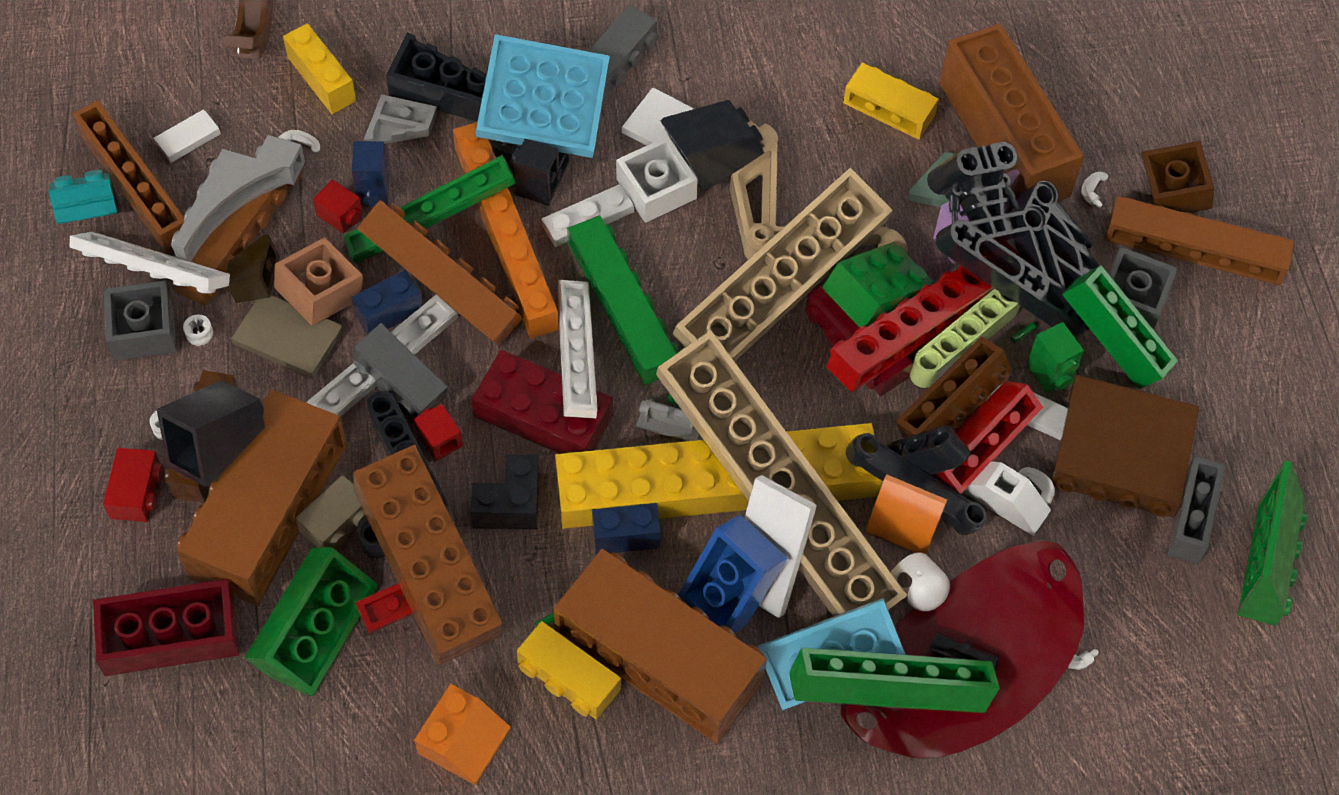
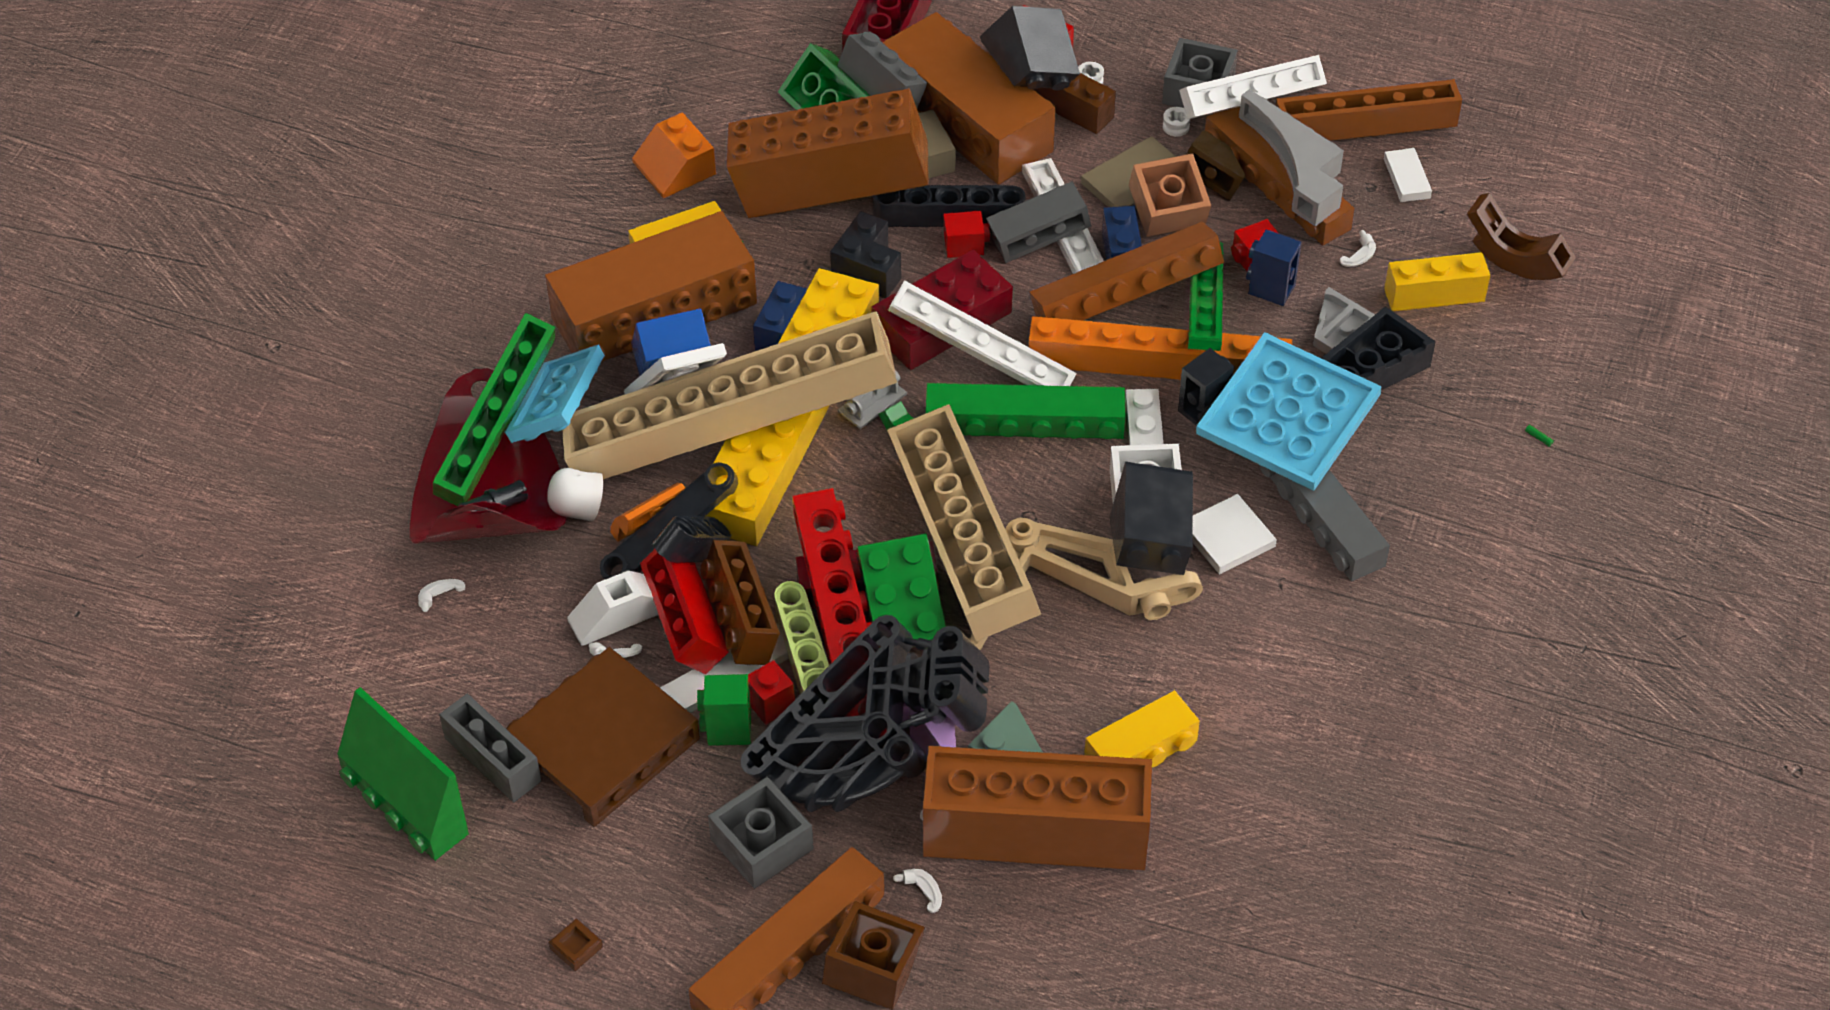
camera: 120 degrees right, 10 degrees down
teal brick [48,170,119,224] -> none
green brick [1062,265,1178,389] -> none
none -> reddish brown tile [548,918,603,971]
none -> red brick [748,660,795,725]
none -> dark grey brick [837,32,927,108]

